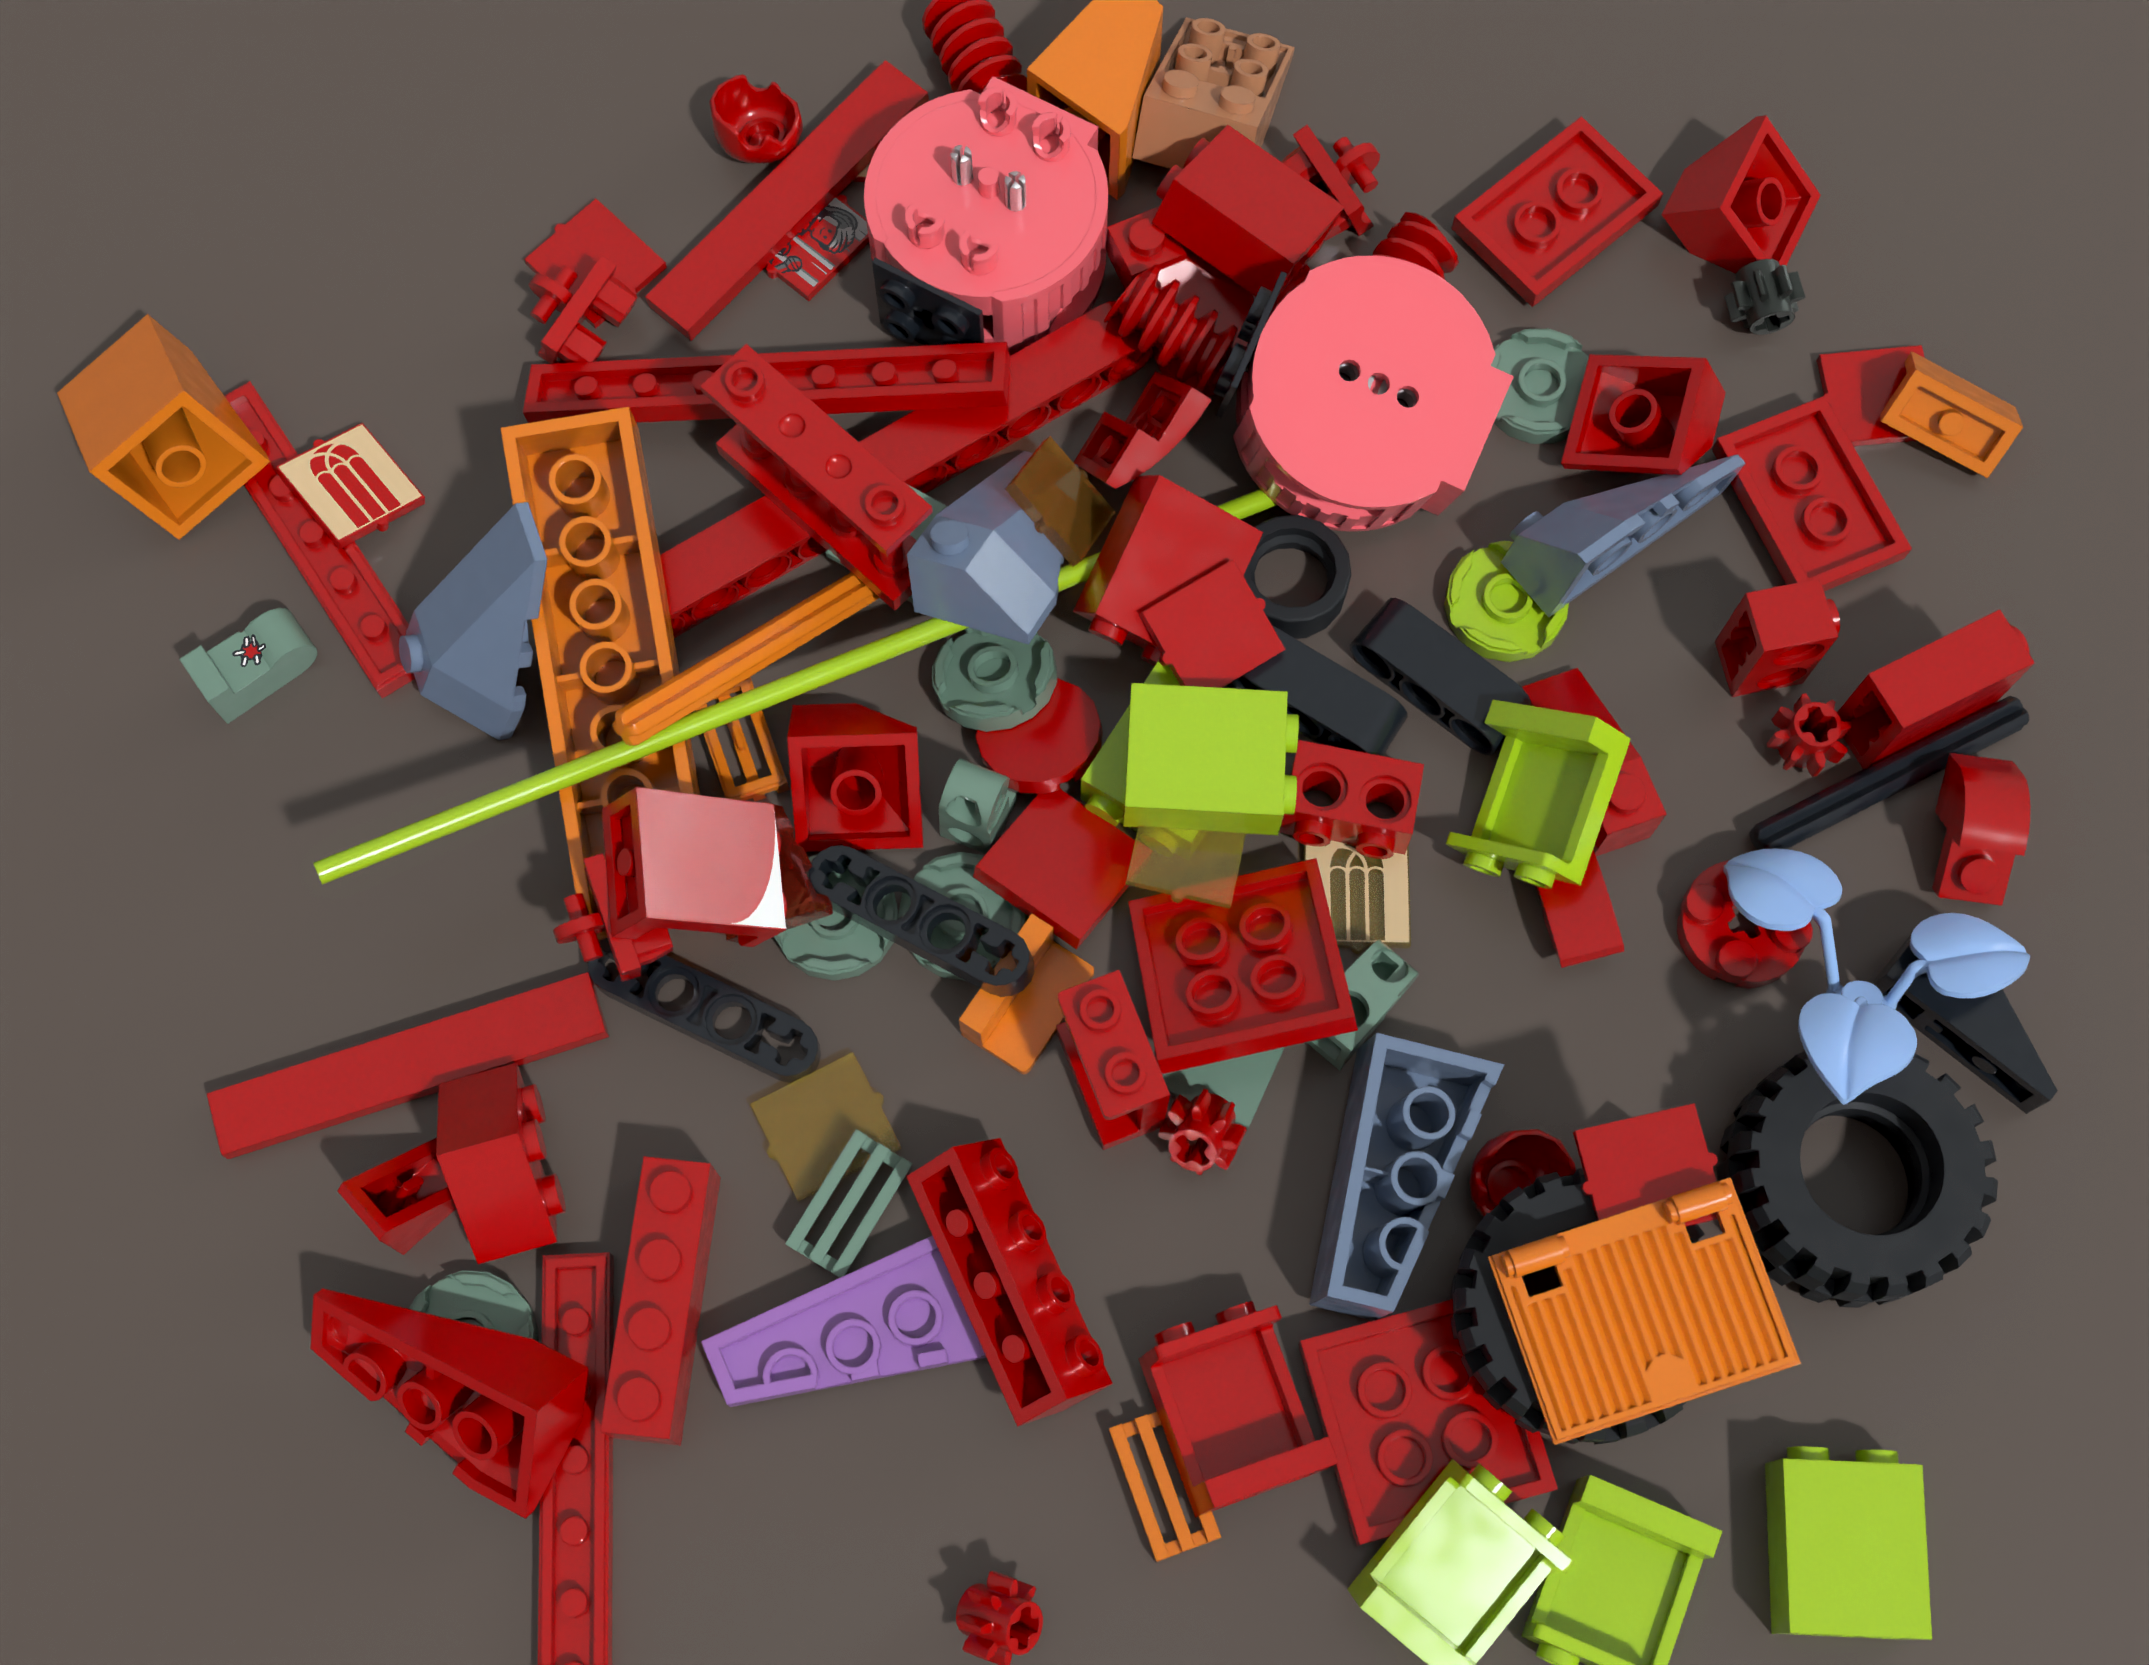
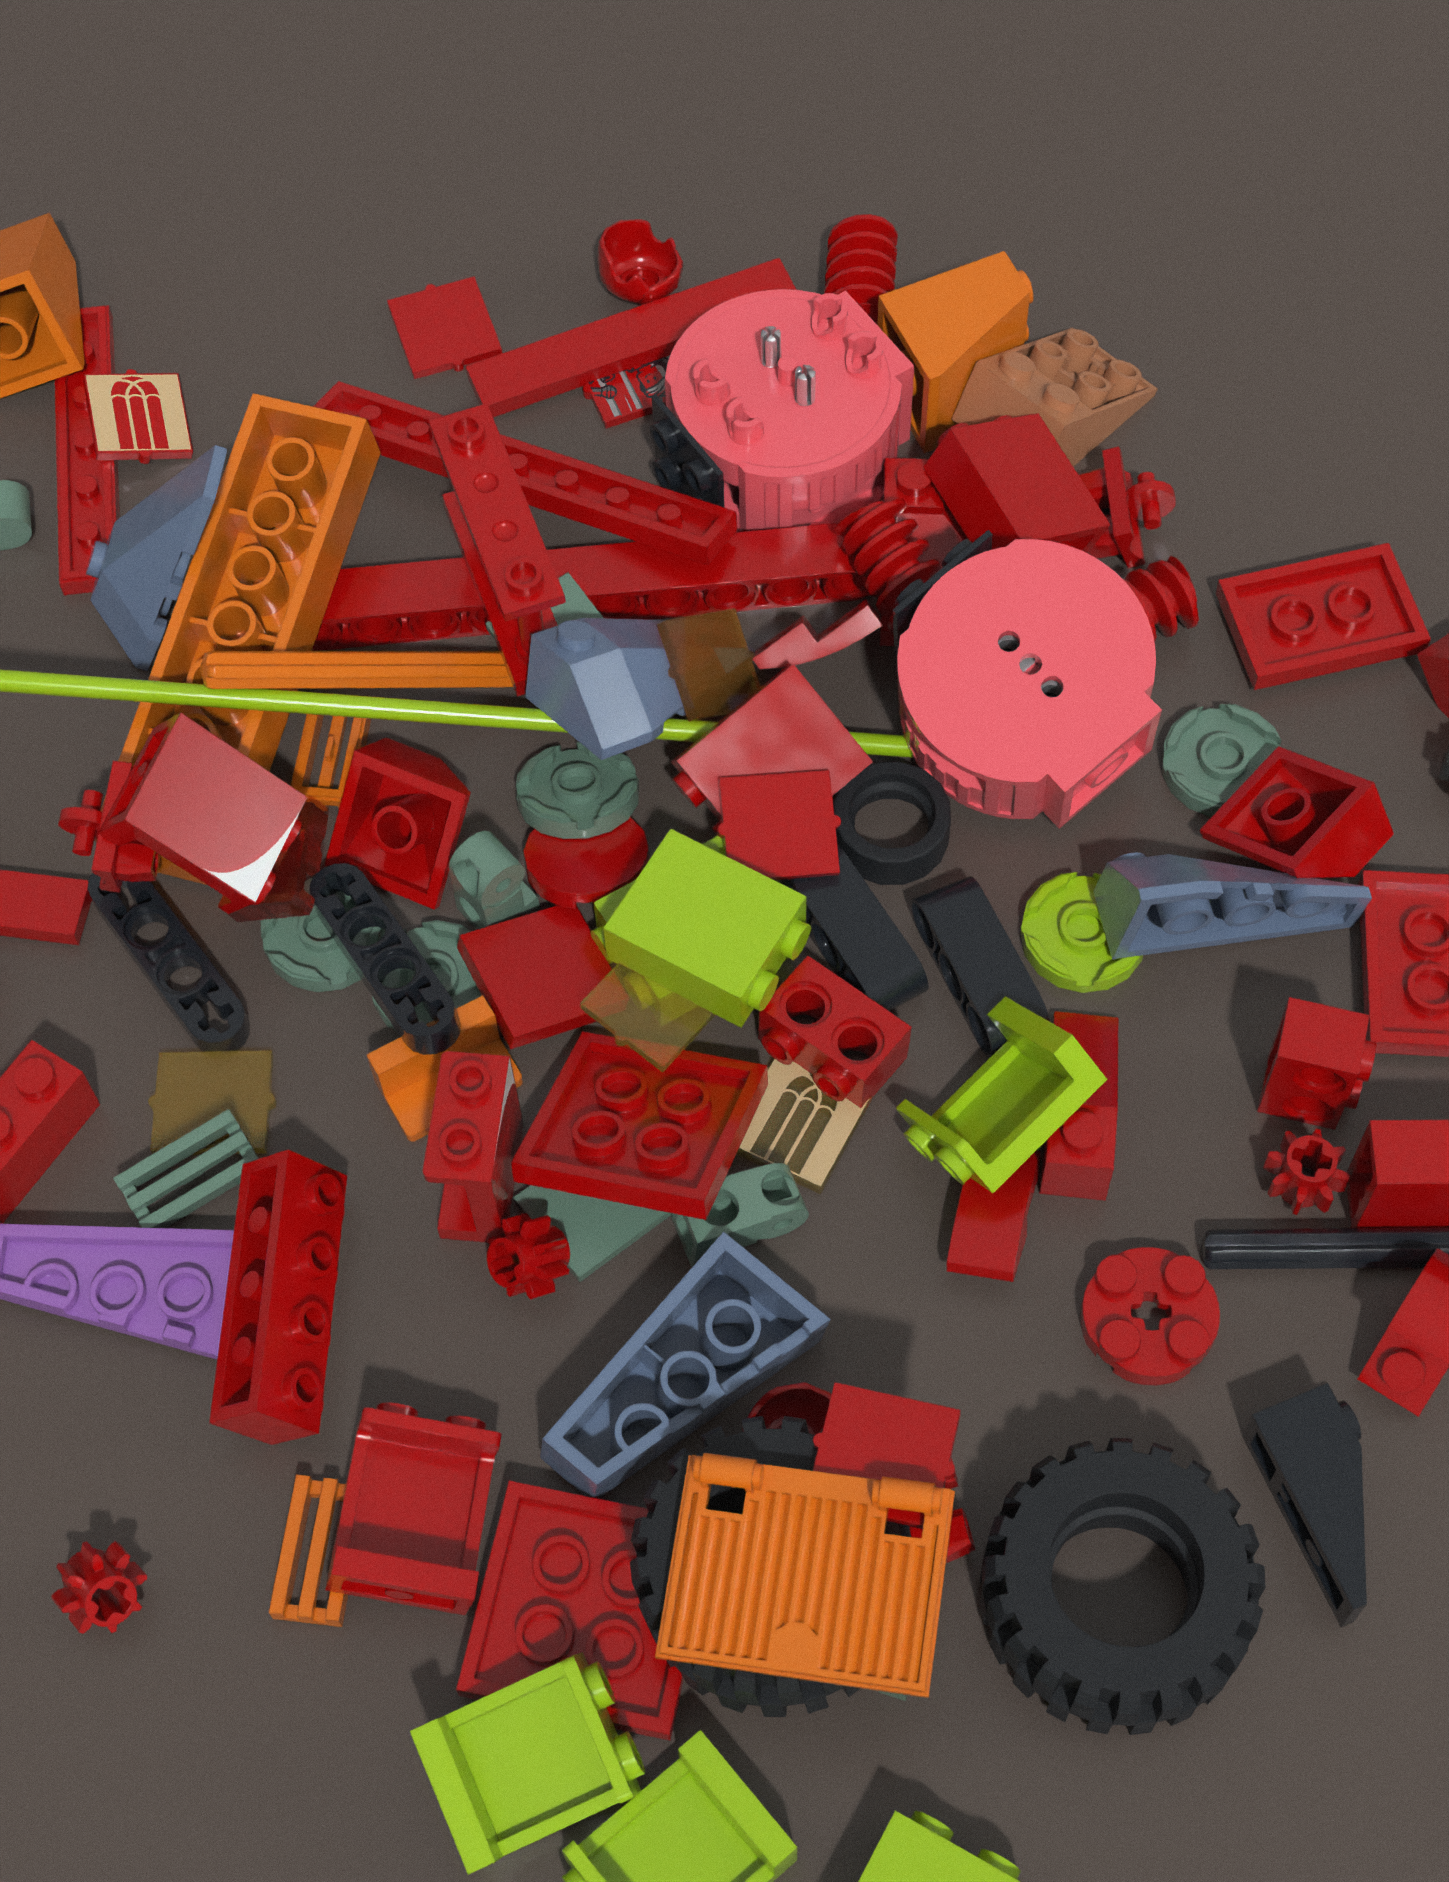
camera: 30 degrees right, 10 degrees down
red hips [529,255,638,364] -> none
light blue plant [1723,848,2030,1105] -> none

